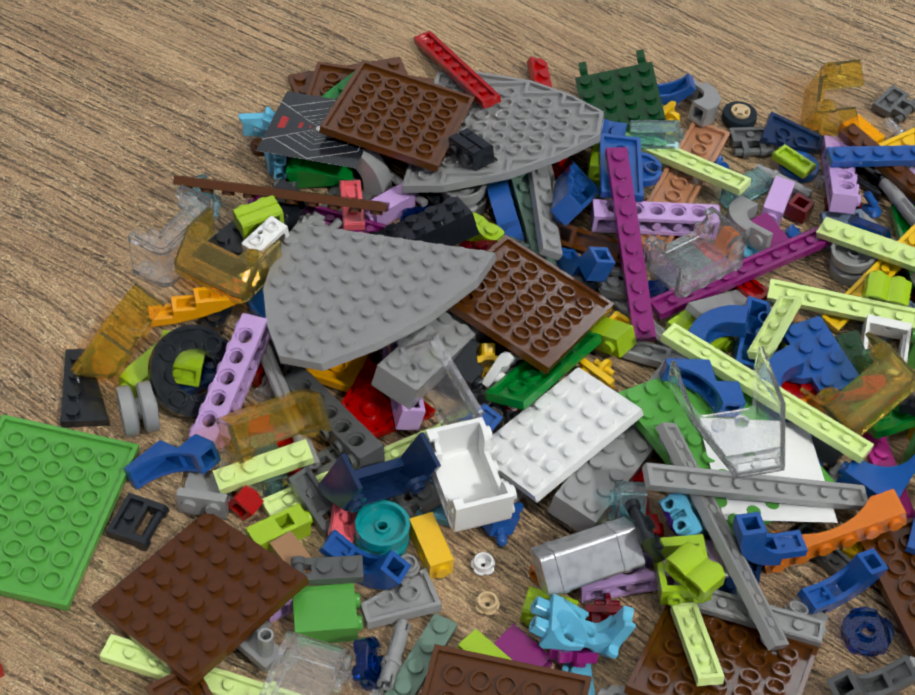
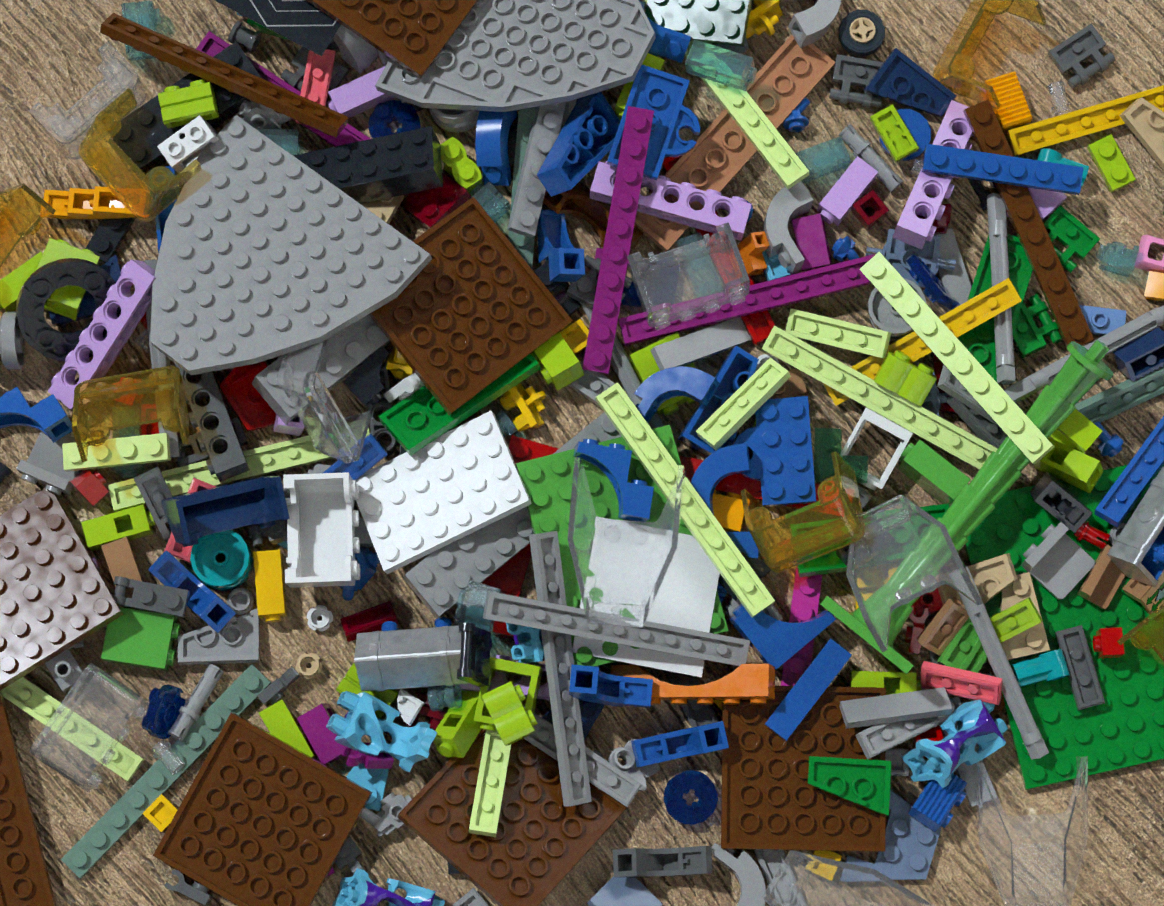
camera: 20 degrees right, 30 degrees up
black brick [448,128,495,171] -> none
blue plate [862,191,882,218] -> none
none -> dark grey plate [257,667,300,707]
none -> dark red tile [340,601,399,642]
none -> white tile [397,689,425,726]
none -> clear light blue wheel [427,684,462,711]
none -> lime brick [433,690,490,758]
none -> yellowish green plate [785,308,892,358]

